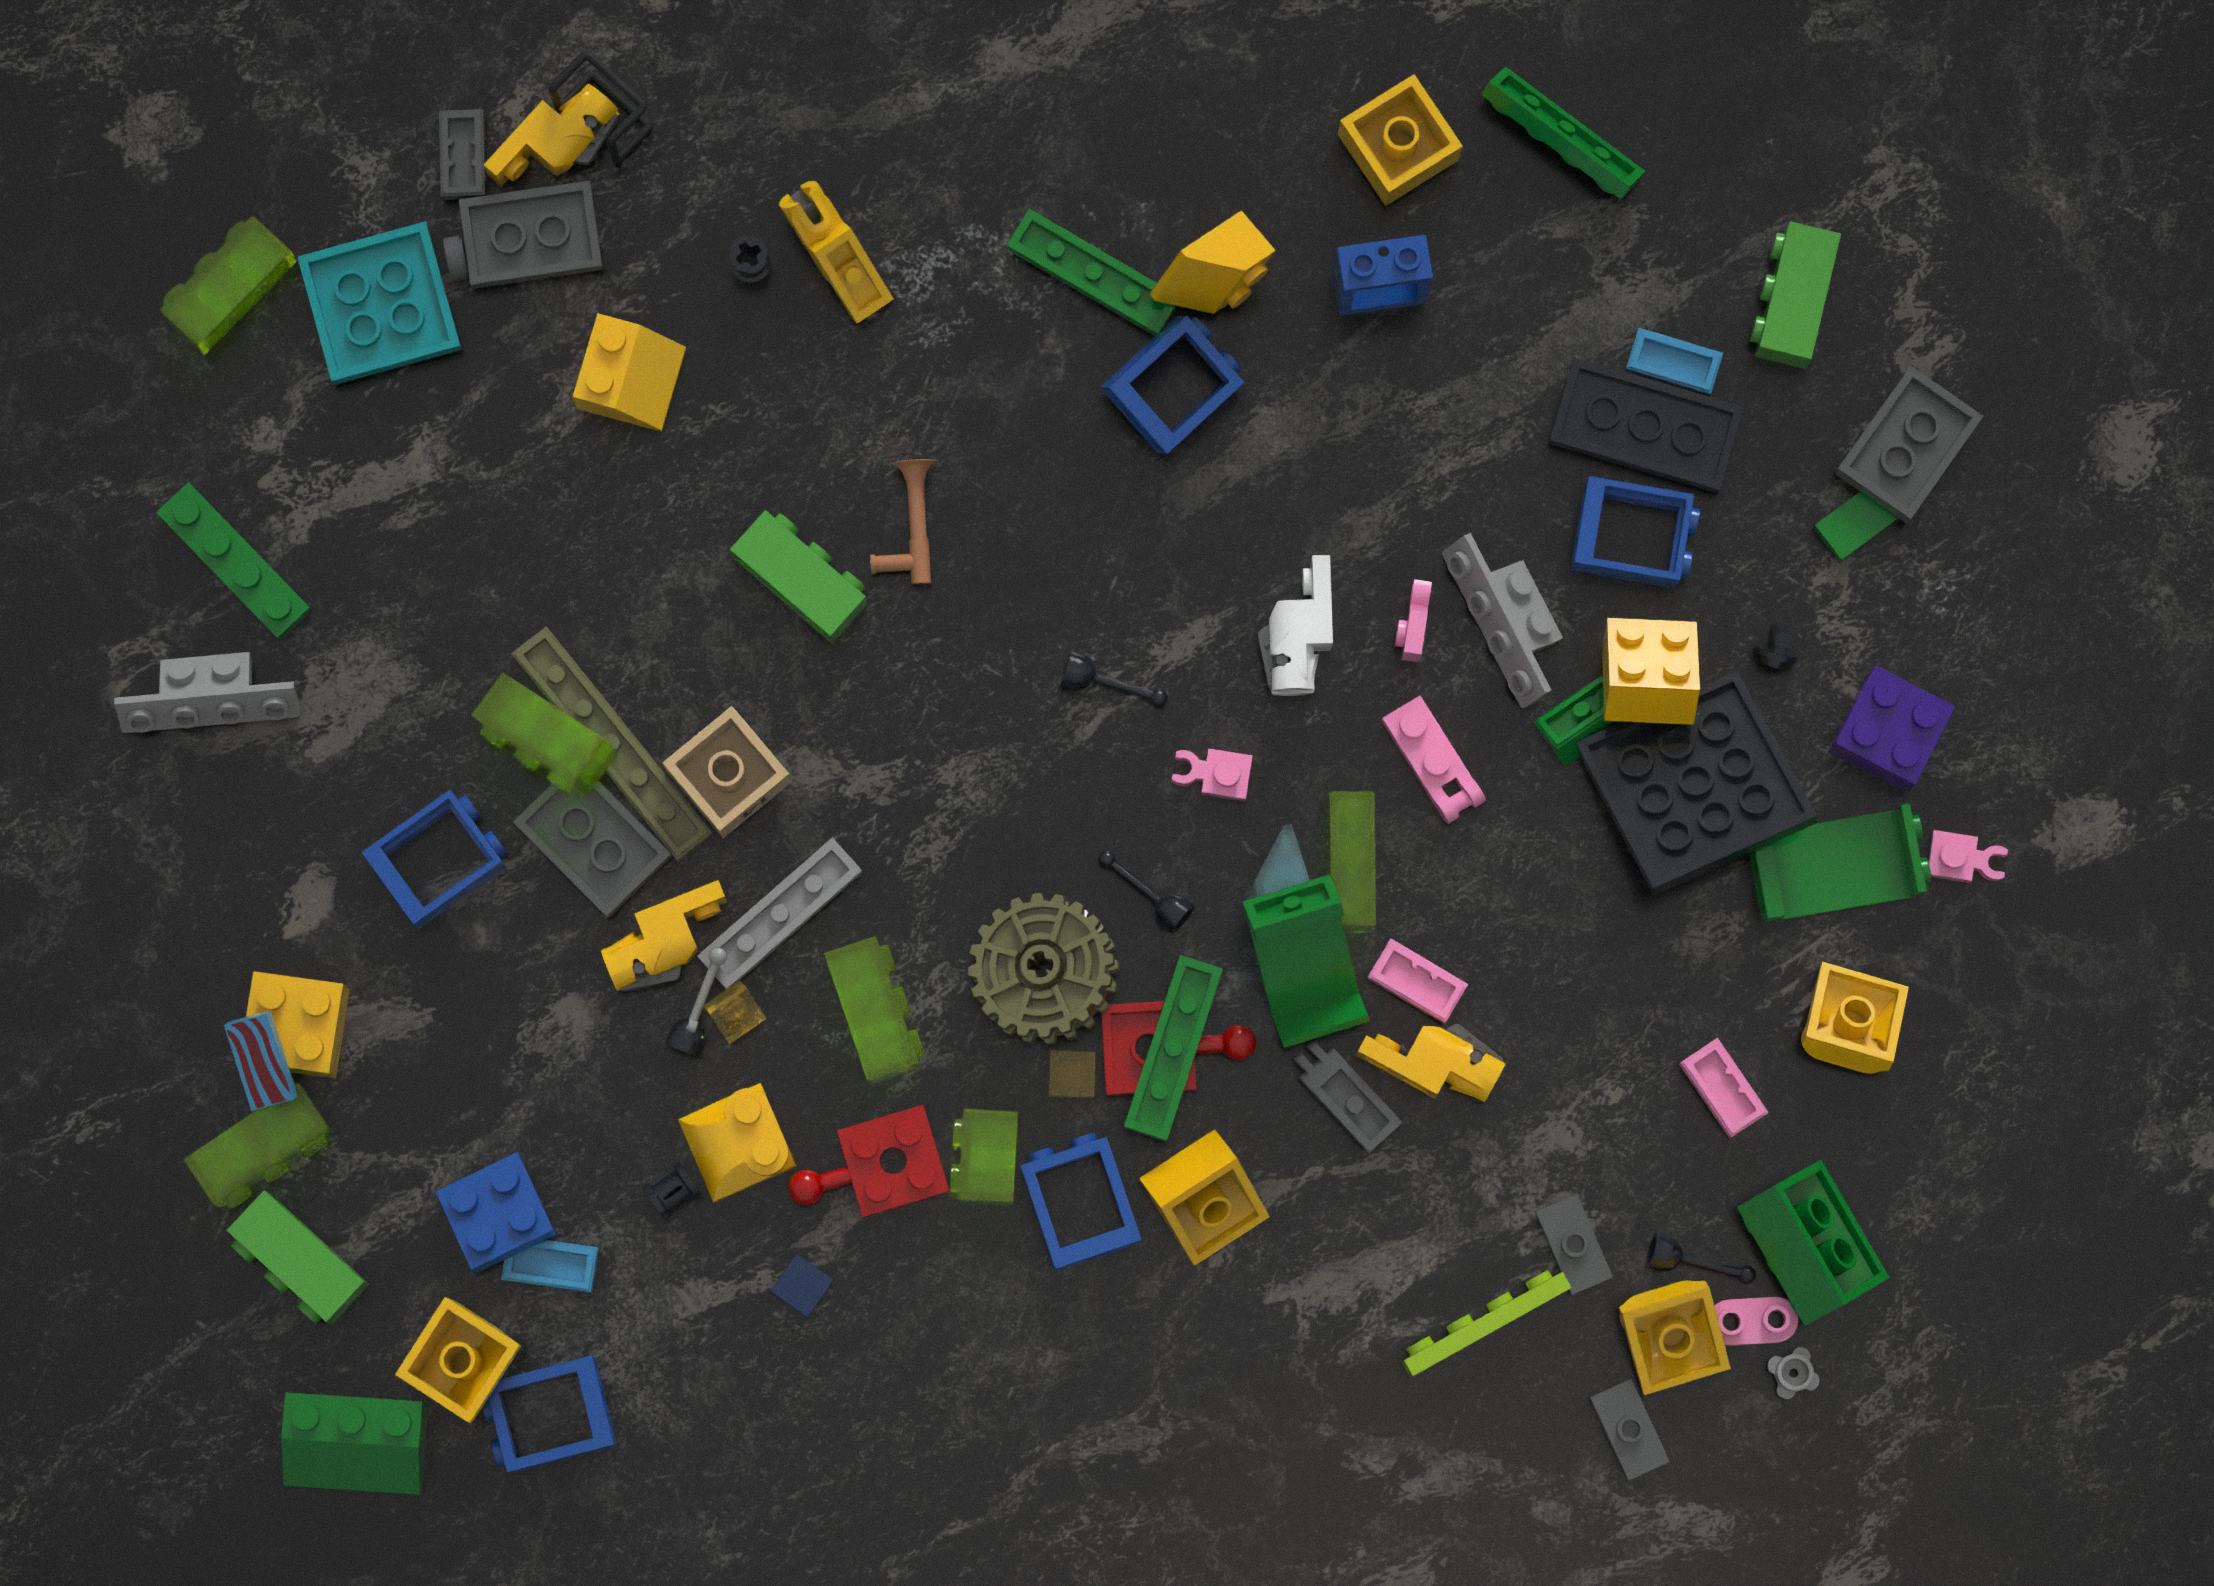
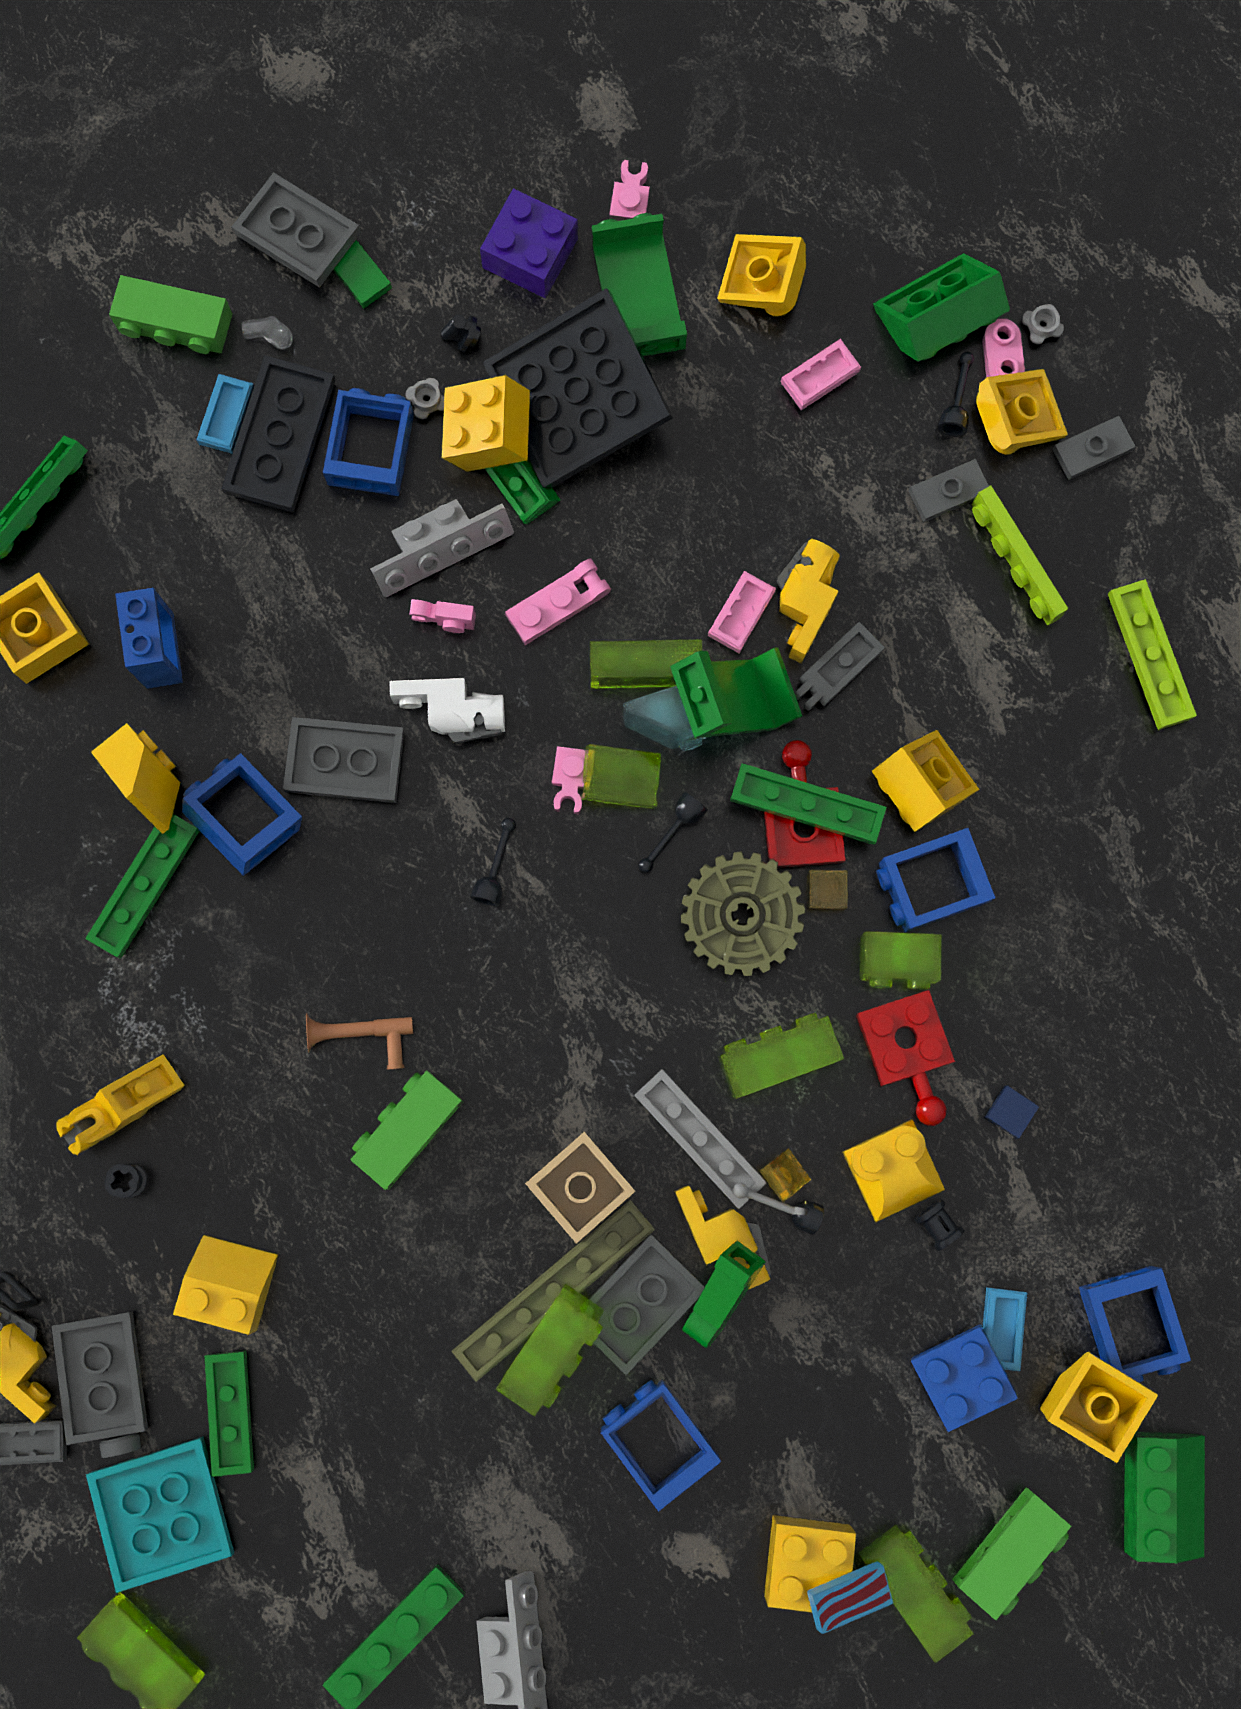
camera: 90 degrees left, 0 degrees up
none -> green plate [205,1351,254,1477]
none -> clear arm [241,317,293,350]
none -> dark grey plate [283,717,404,803]
none -> light grey plate [406,378,444,419]
none -> clear neon green plate [581,744,661,809]
none -> green leg [682,1241,766,1349]
none -> lime plate [1108,579,1197,730]

